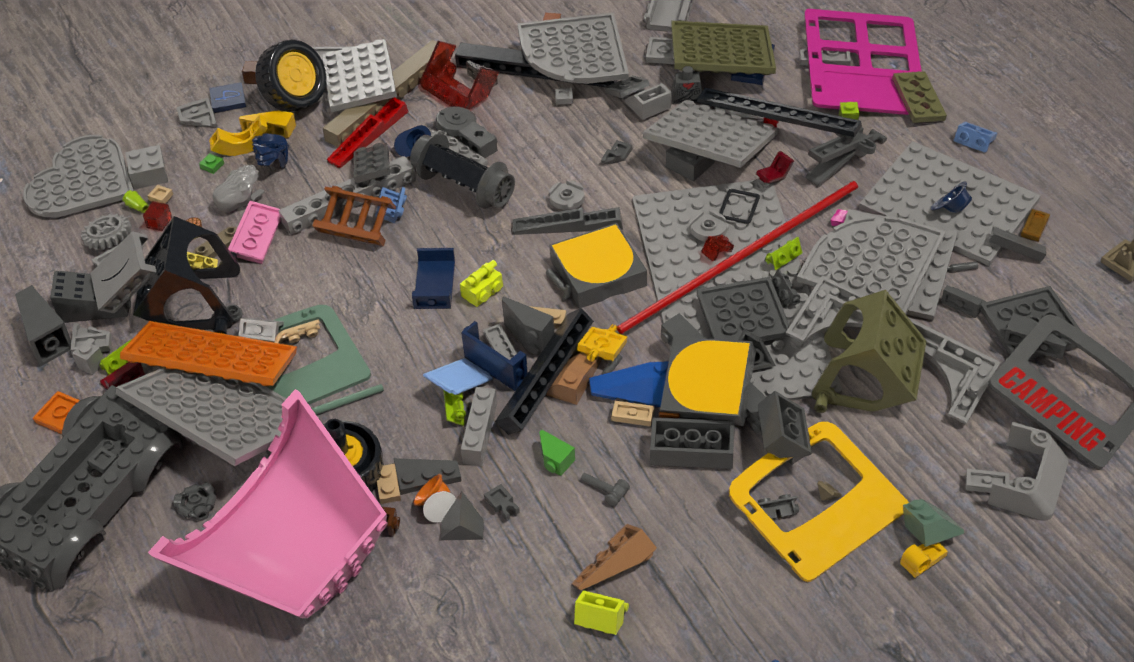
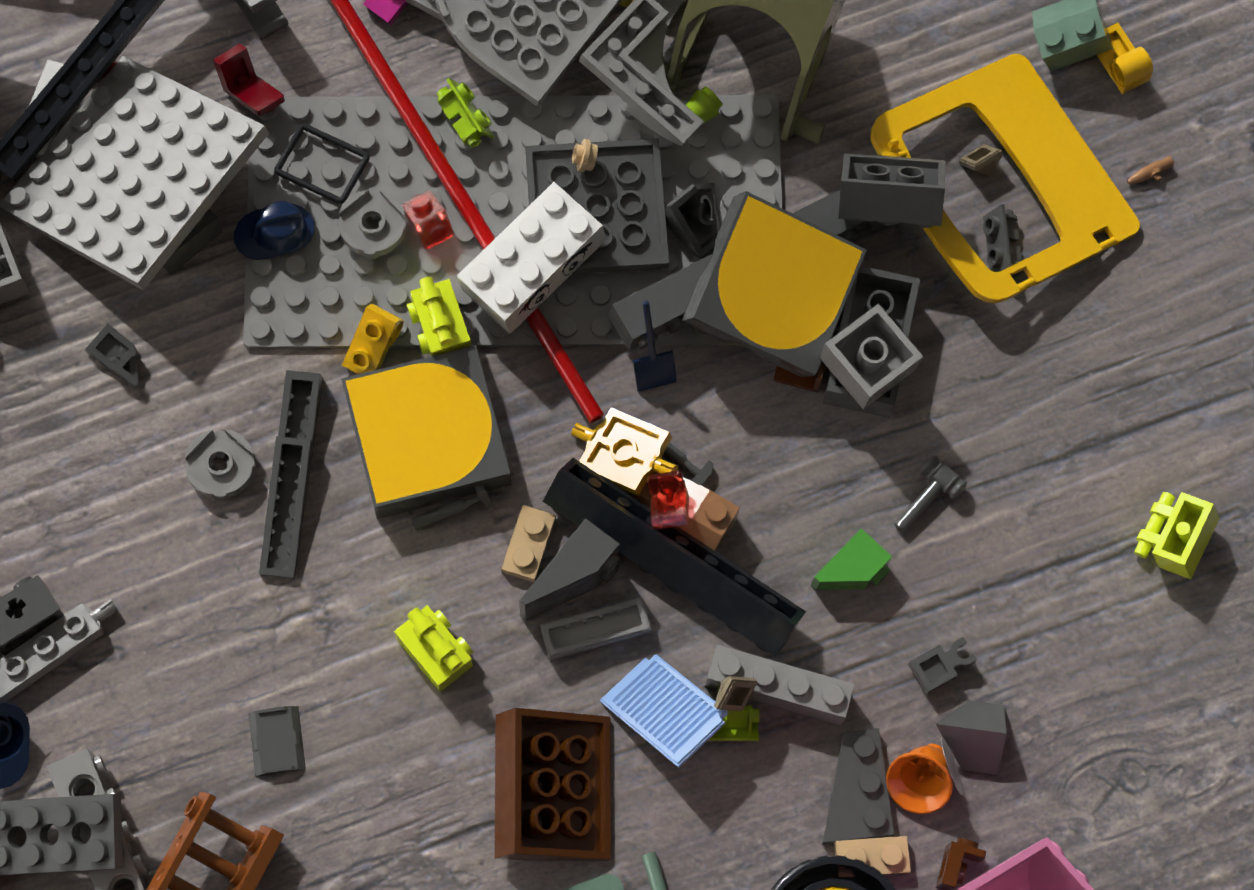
camera: 90 degrees left, 25 degrees up
medium blue bracket [375,187,407,223] -> none
brick [410,133,515,209] -> none
dark blue panel [412,248,455,309] -> none
dark blue panel [461,321,528,391] -> none
medium nougat wedge [572,524,657,590] -> none
blue wedge [589,361,669,408] -> none
tan plate [611,401,654,426] -> none
dark grey hinge [772,269,801,309] -> none
none -> dark blue piece [234,201,314,260]
none -> dark grey piece [249,706,306,777]
none -> yellow plate [342,304,404,374]
none -> neon yellow brick [407,277,471,356]
none -> white brick [457,182,606,334]
none -> reddish brown slope [495,708,611,861]
none -> tan plate [572,139,598,173]
none -> dark blue piece [633,301,677,392]
none -> clear red bracket [648,471,689,529]
none -> lime cone [686,86,723,125]
none -> dark tan slope [714,676,758,711]
none -> light grey brick [819,304,923,410]
none -> medium nougat helmet [1127,156,1174,185]

